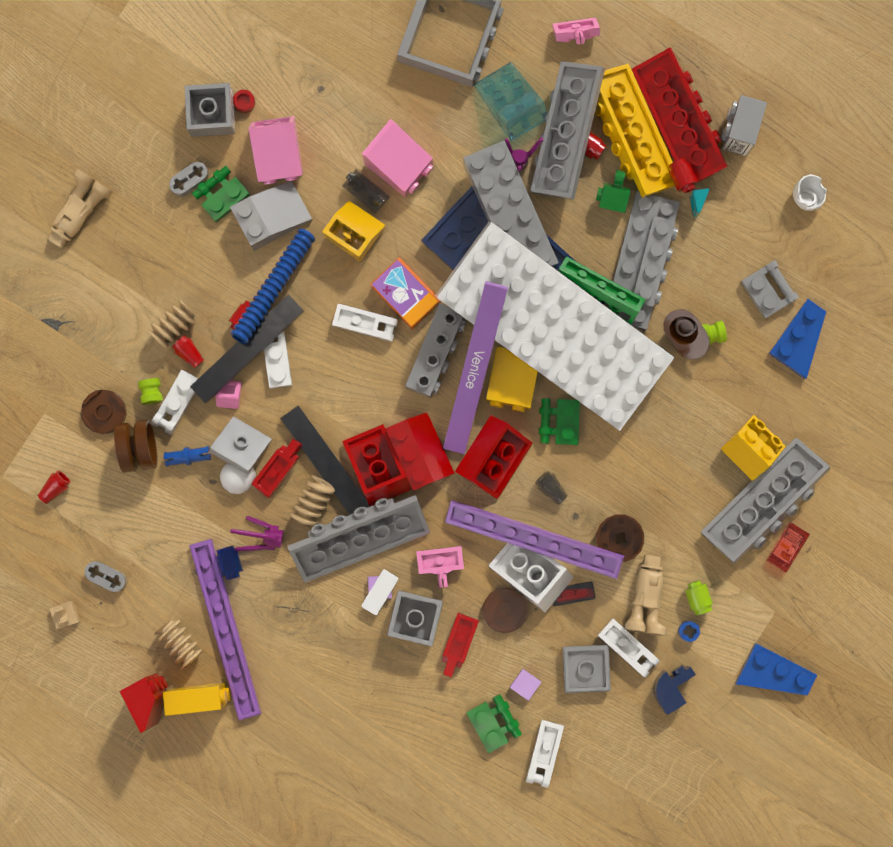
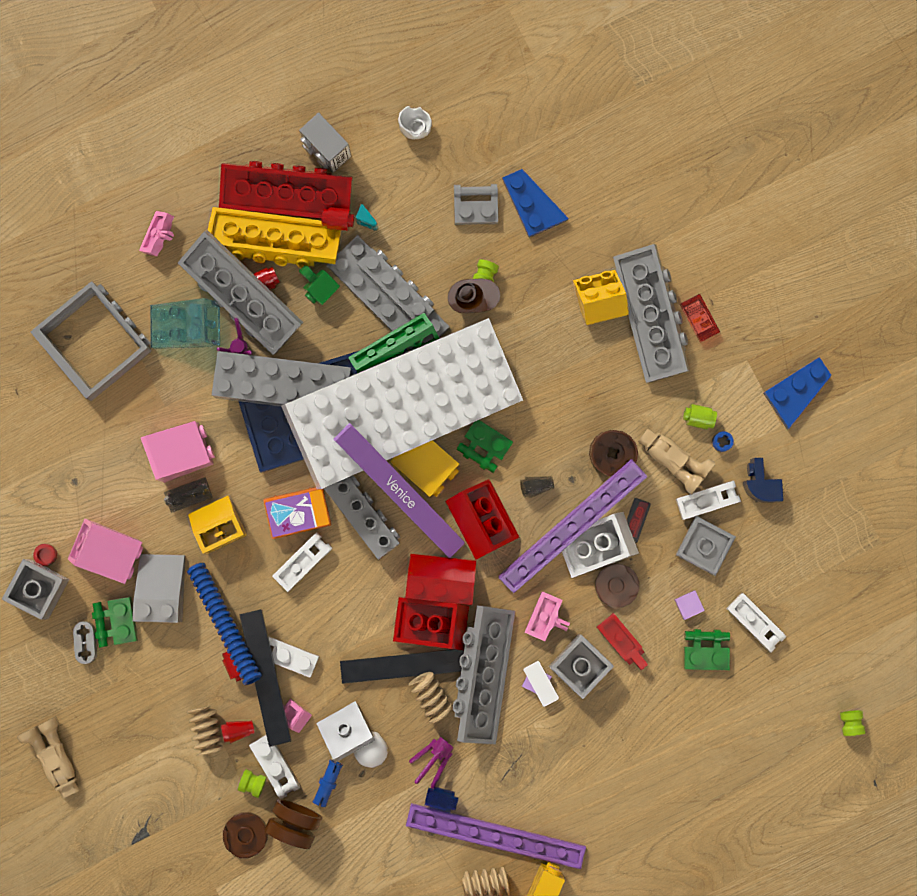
camera: 65 degrees left, 0 degrees up
red hinge [251,439,303,498] -> none

